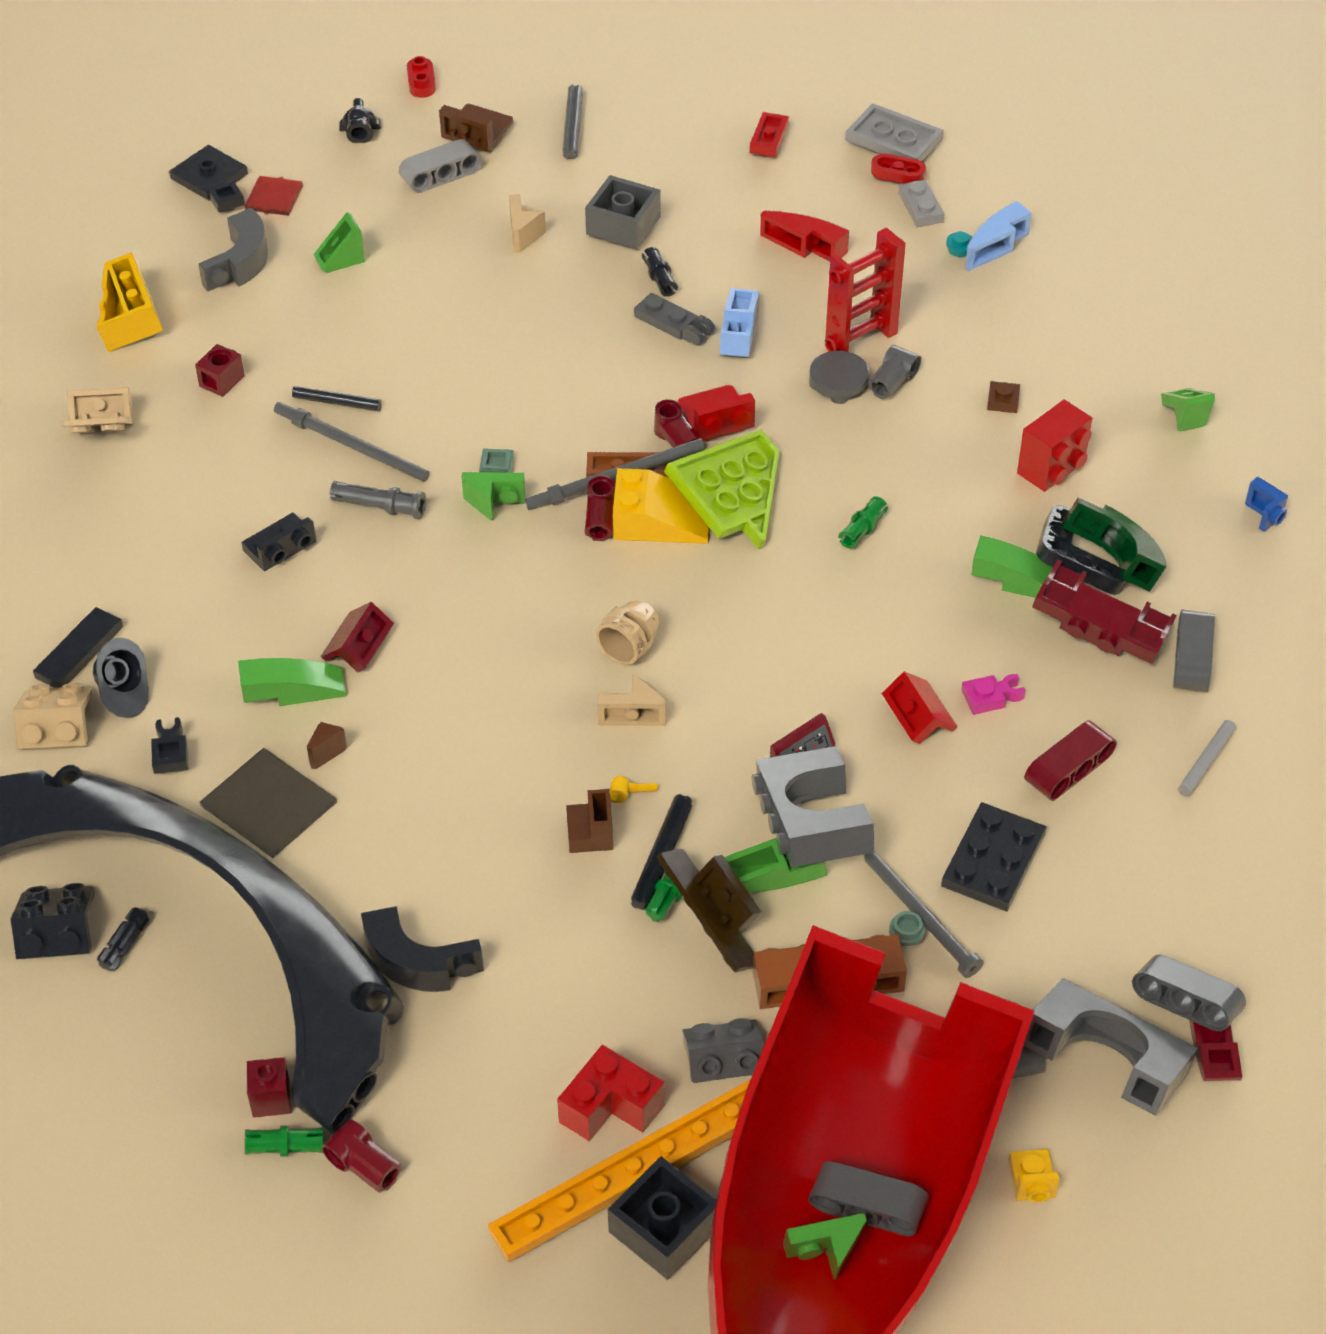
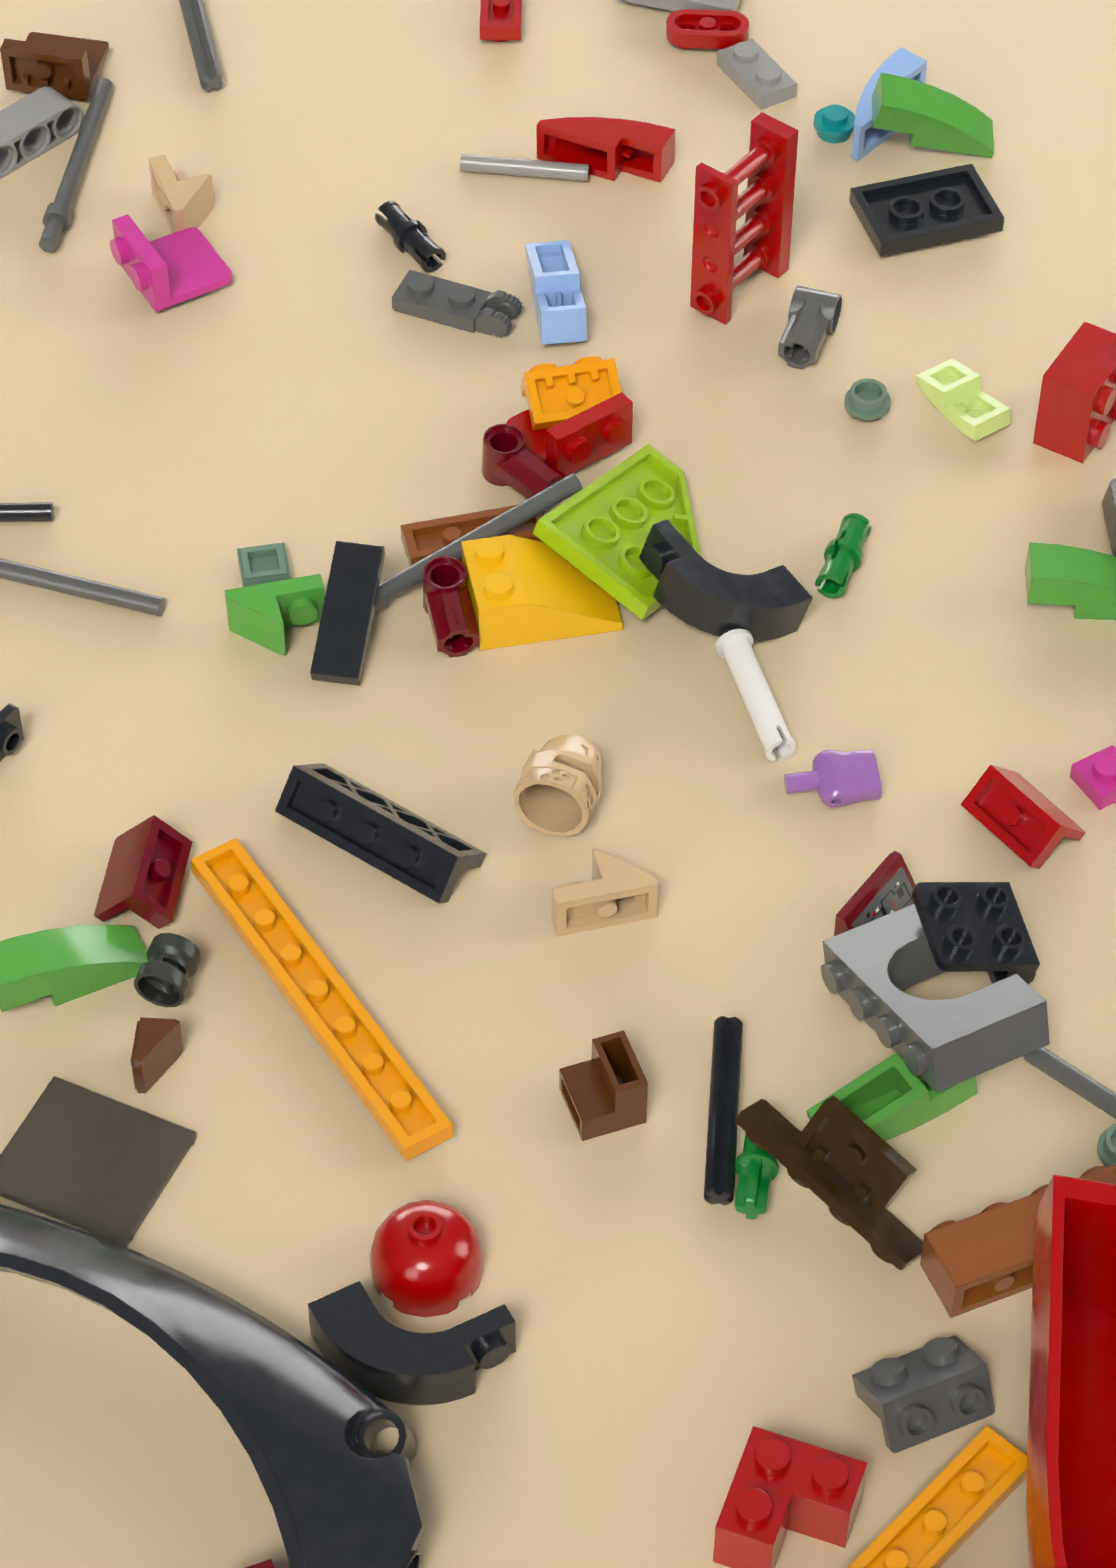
camera: 15 degrees left, 0 degrees up
dark grey pin [330,481,426,519] -> none
dark grey brick [585,175,661,249] -> none
yellow hand [609,776,658,803] -> none
dark grey tile [809,351,869,404] -> none
reddish brown plate [987,381,1020,413] -> none
none -> dark grey bar [39,78,114,252]
none -> dark pink bracket [110,214,232,312]
none -> pearl dark grey wheel [134,933,202,1007]
none -> light orange plate [190,838,453,1161]
none -> black fence [275,763,486,903]
none -> black tile [310,541,385,686]
none -> red cylinder [370,1200,483,1318]
none -> light grey bar [460,154,590,182]
none -> light orange bracket [520,356,622,430]
none -> black arch [639,519,813,641]
none -> white pin [715,629,797,761]
none -> medium lavender piece [784,749,882,807]
none -> sand green plate [844,378,891,421]
none -> black plate [849,164,1004,256]
none -> bright green slope [872,73,994,158]
none -> black bracket [912,882,1040,984]
none -> yellowish green slope [916,358,1011,442]

